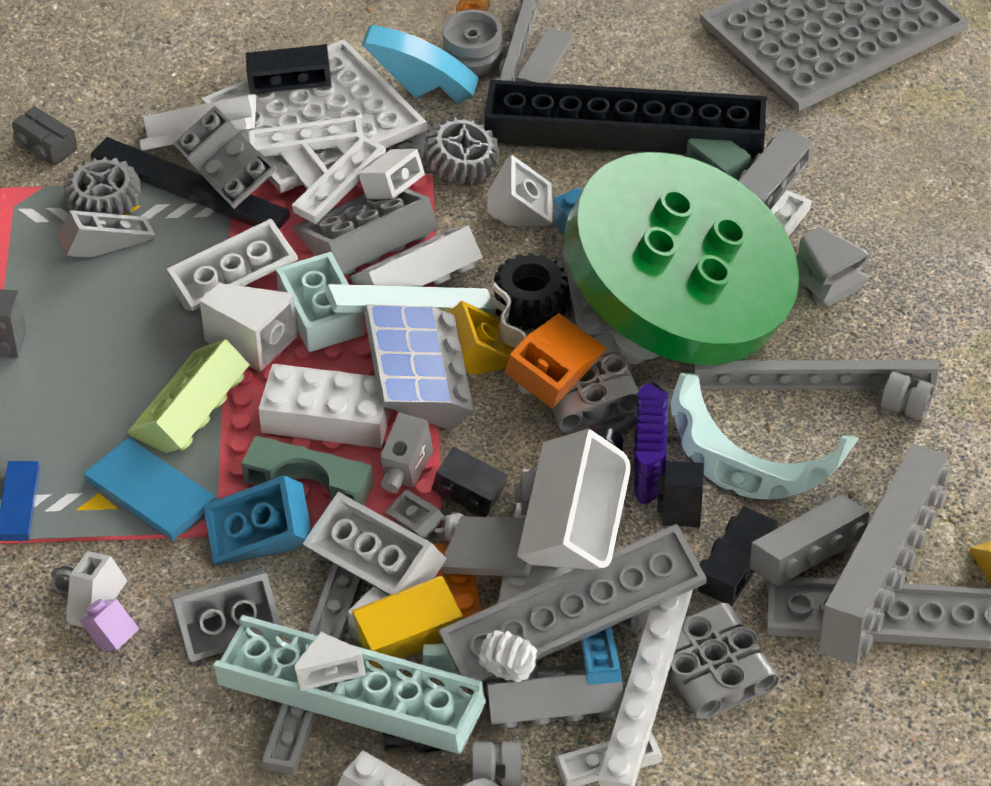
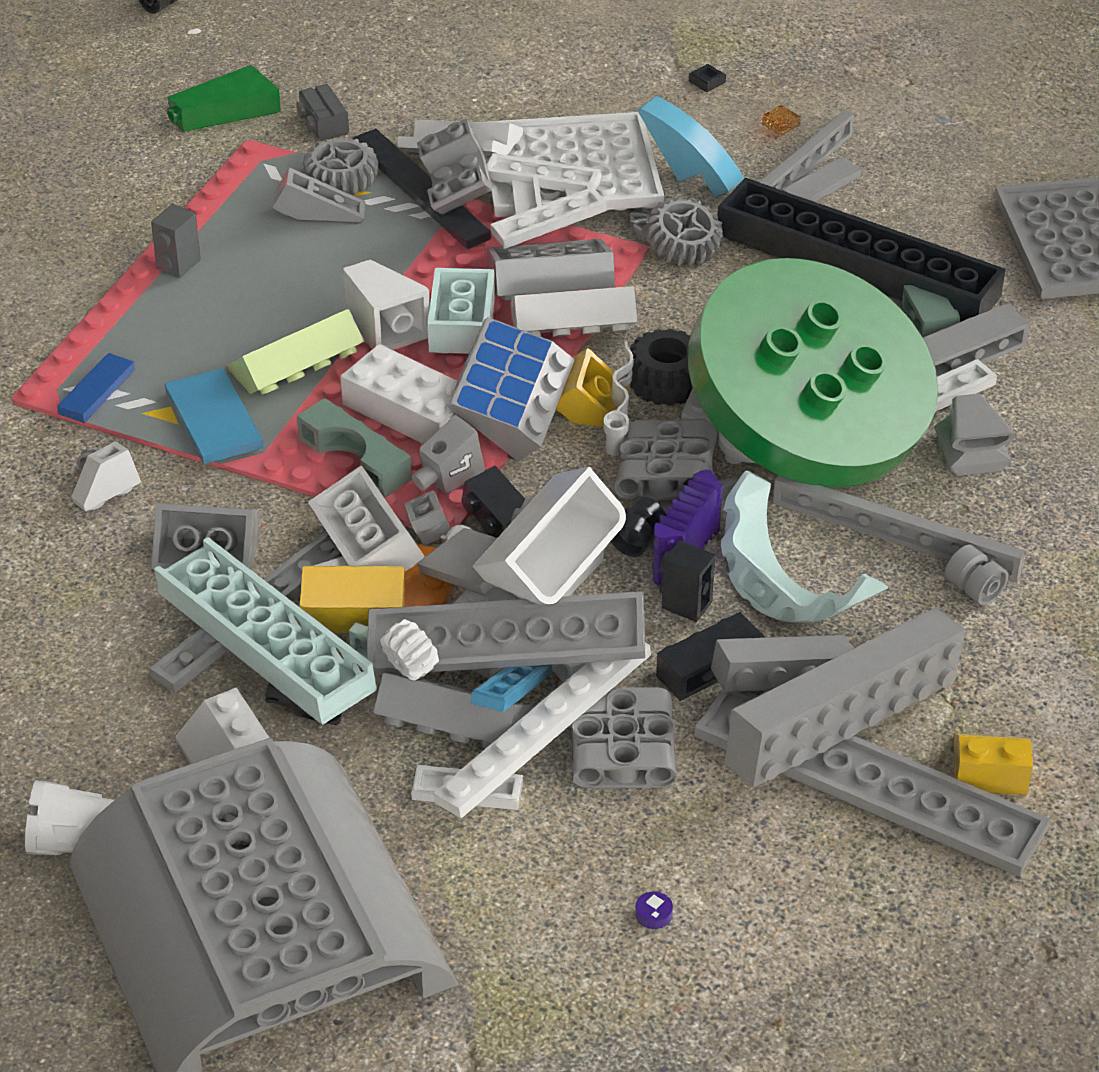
camera: 25 degrees right, 5 degrees down
lavender brick [79,599,139,652] -> none
white slope [167,219,298,311] -> none
dark azure slope [203,475,311,565] -> none
black brick [245,44,332,94] -> none
white slope [294,632,366,691] -> none
light aqua tile [325,284,497,316] -> none
white brick [358,149,425,199] -> none
light grey wheel [442,9,502,77] -> none
light grey wheel [473,742,521,786] -> none
white slope [487,155,552,226] -> none
orange slope [504,313,607,409] -> none

